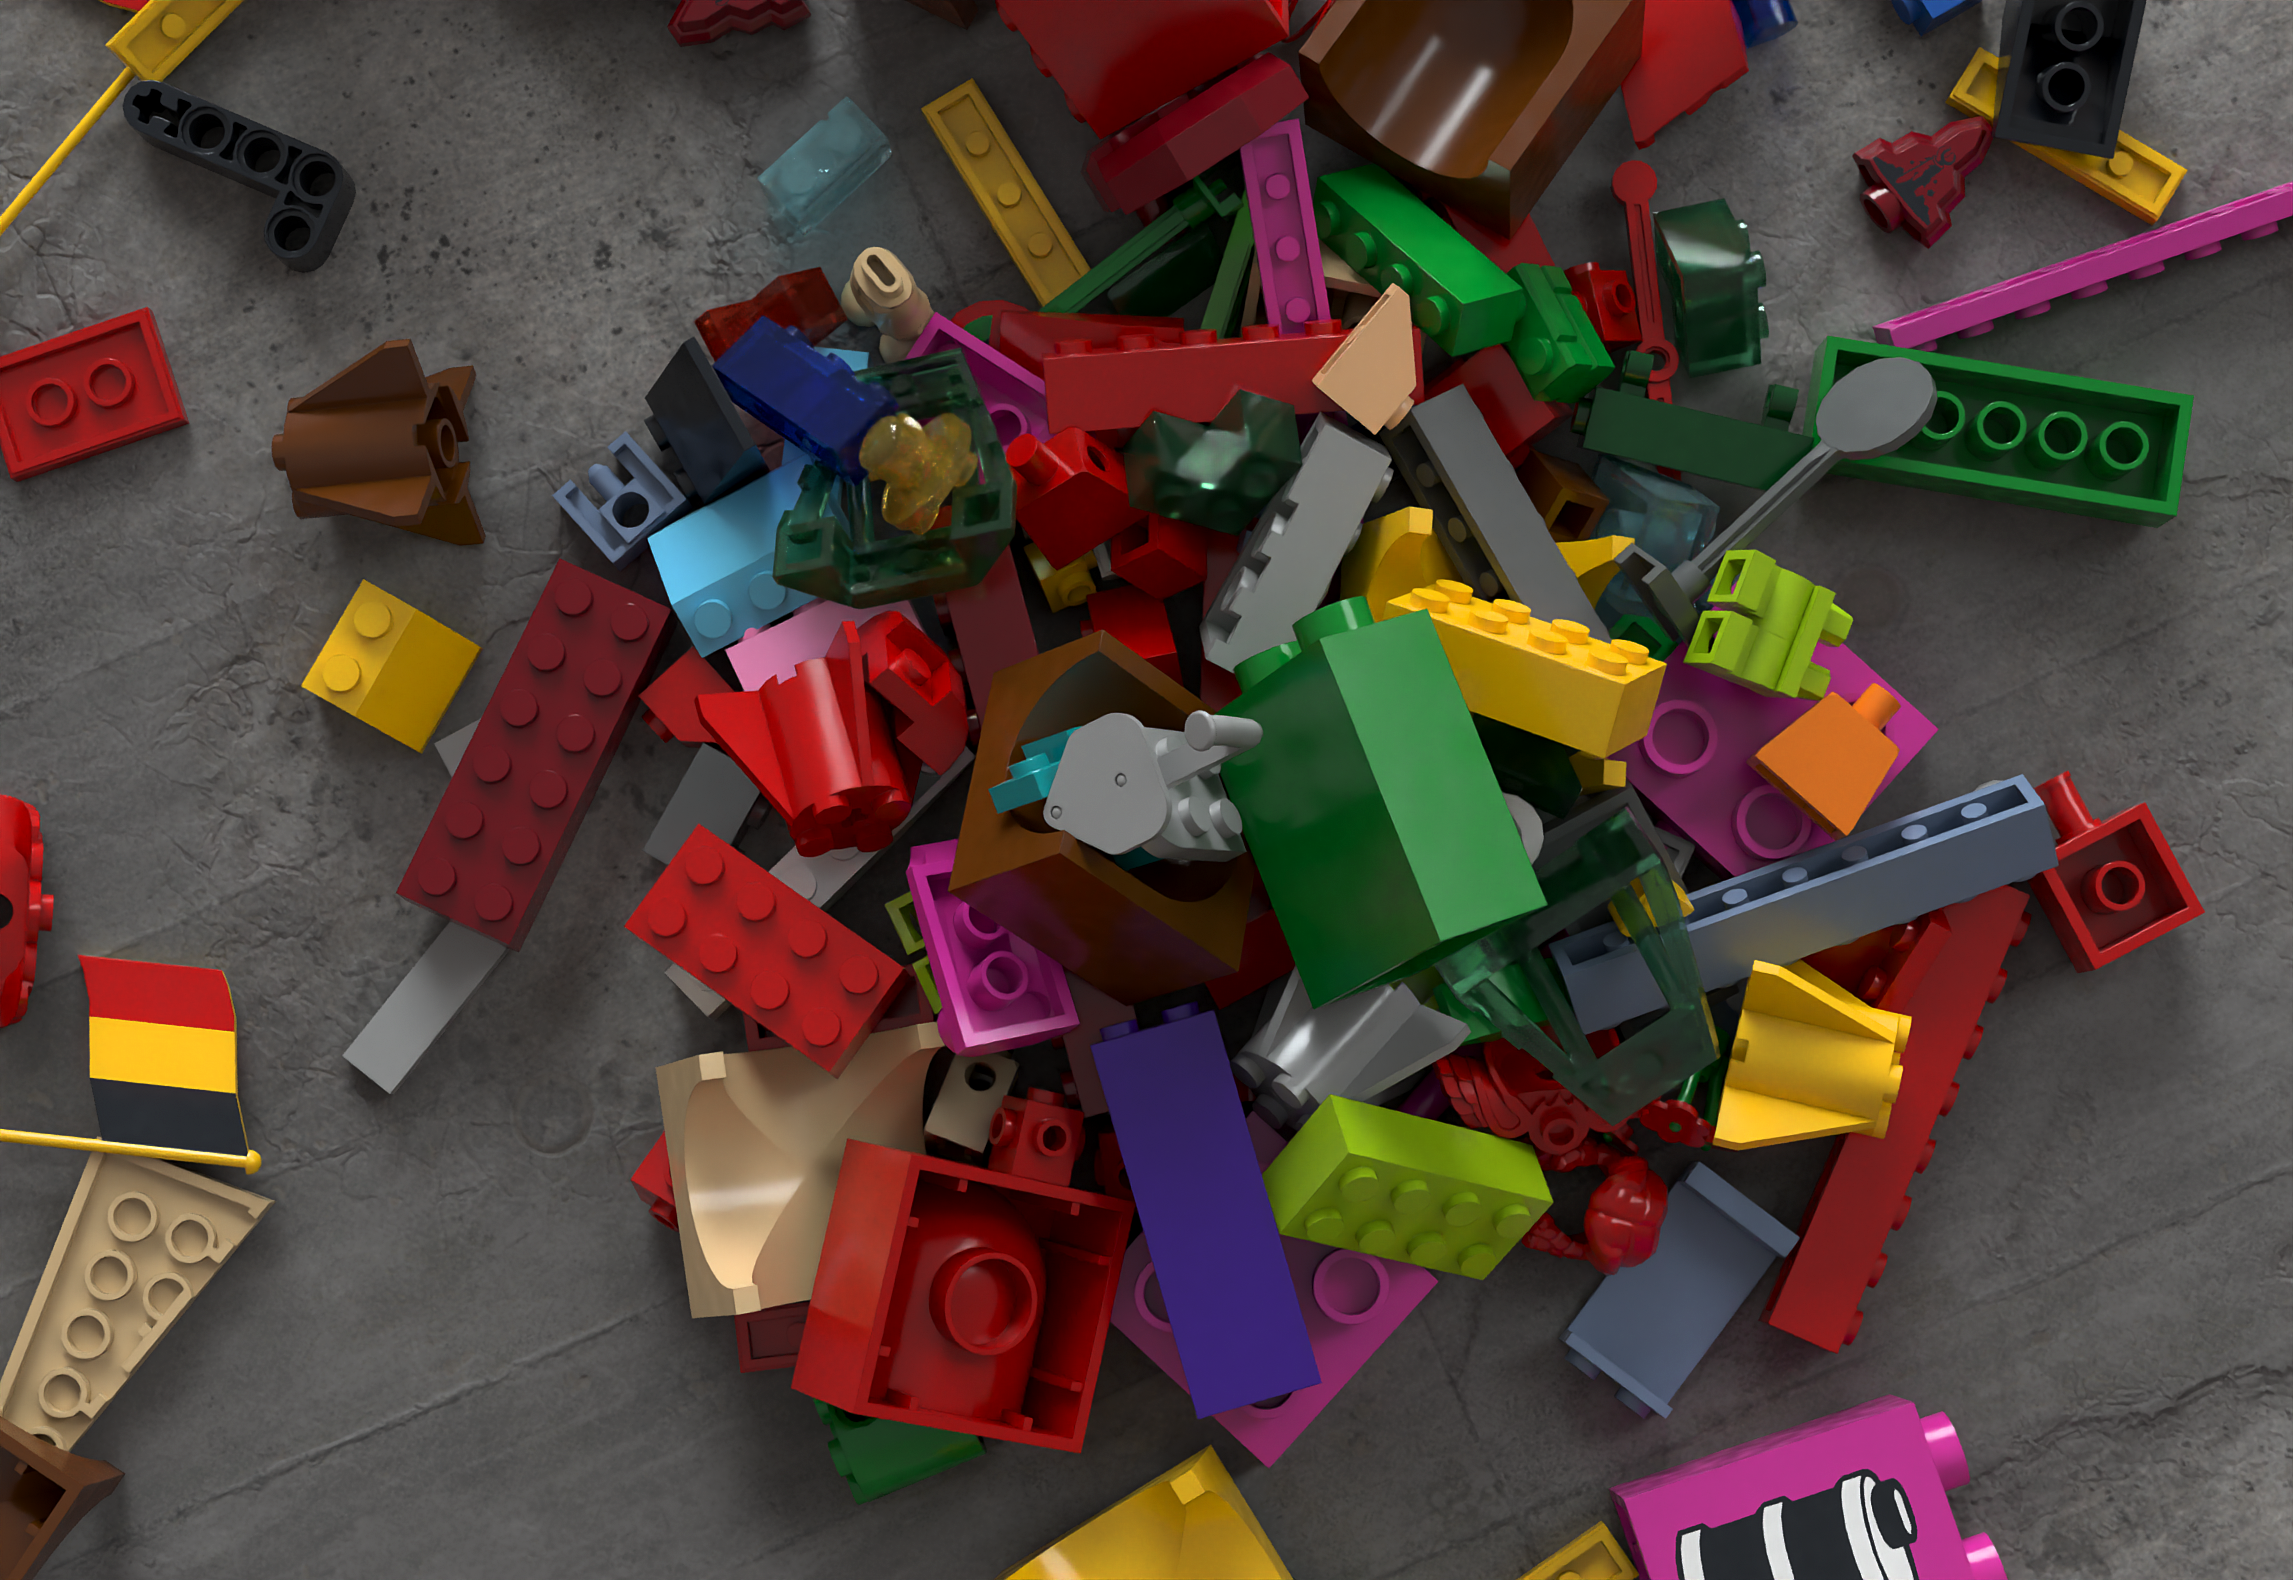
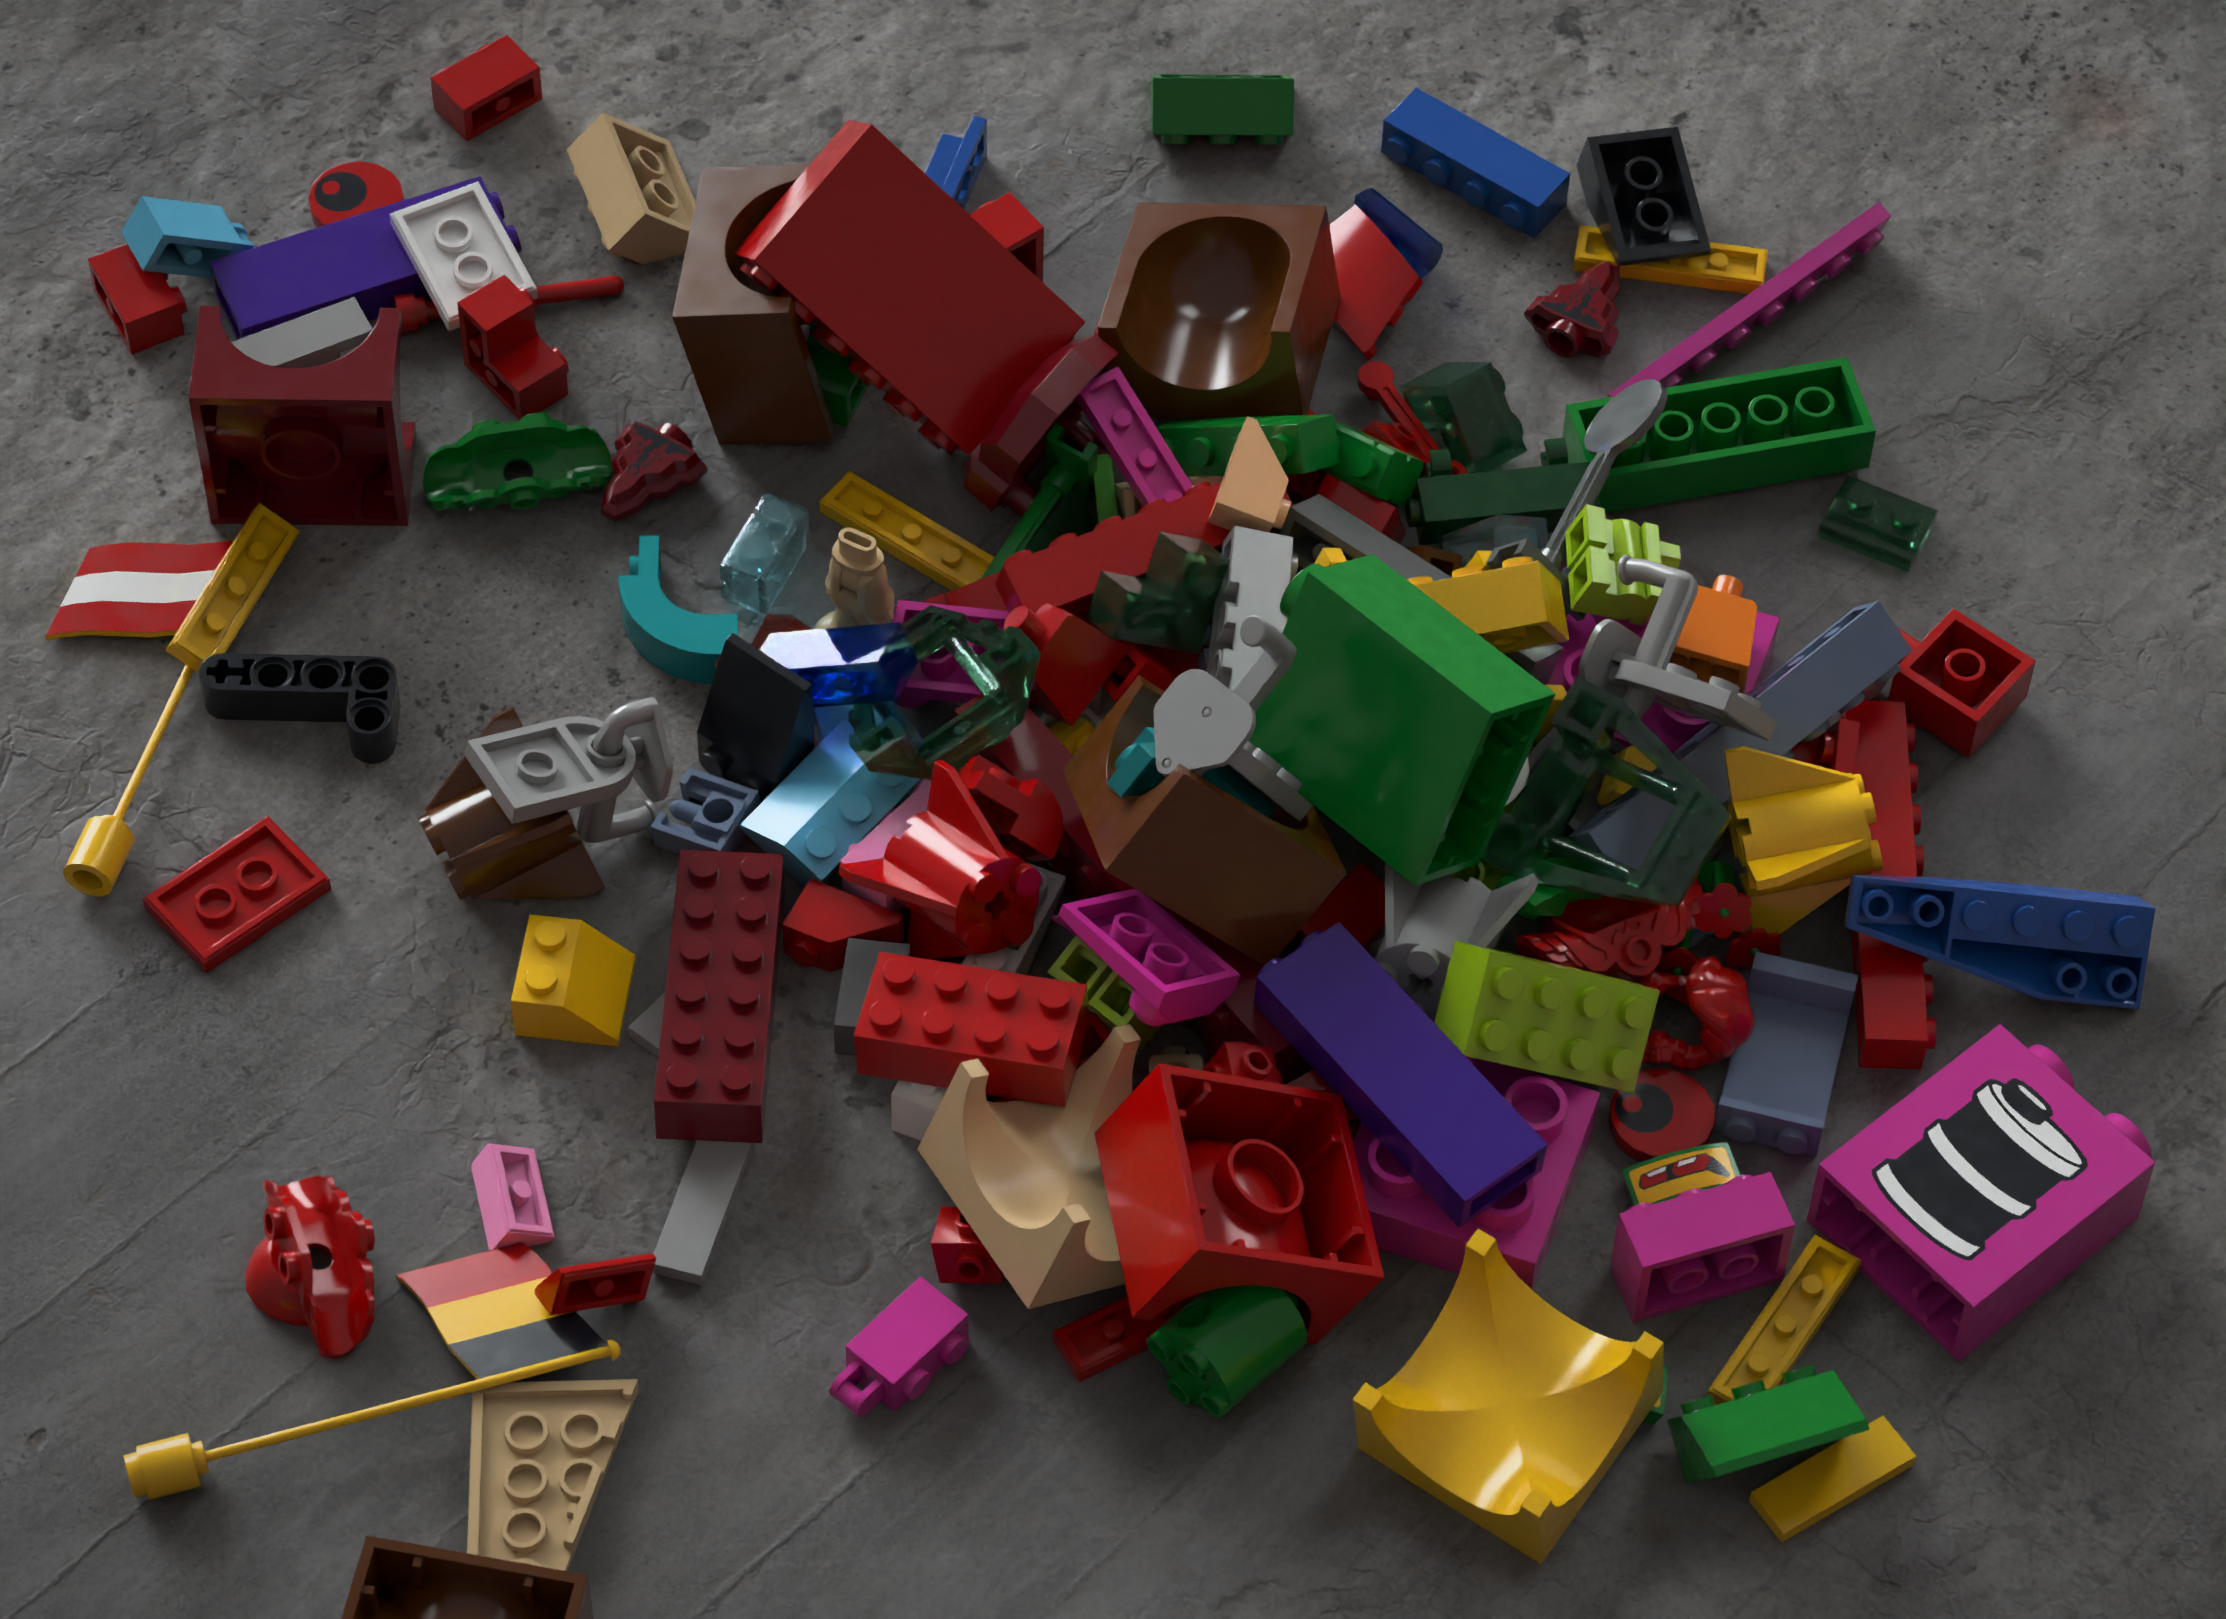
camera: 25 degrees left, 30 degrees down
clear yellow plate [859,413,978,535] -> none
none -> light grey plate [465,697,673,843]
none -> bright pink slope [471,1143,555,1250]
none -> red slope [534,1253,657,1315]
none -> teal arch [618,536,739,684]
none -> dark pink brick [829,1276,969,1418]
none -> light grey plate [1578,555,1778,741]
none -> red tile [1609,1068,1715,1162]
none -> dark pink brick [1610,1172,1795,1323]
none -> slope [1622,1142,1741,1205]
none -> clear green plate [1818,475,1938,572]
none -> blue wedge [1844,875,2155,1009]

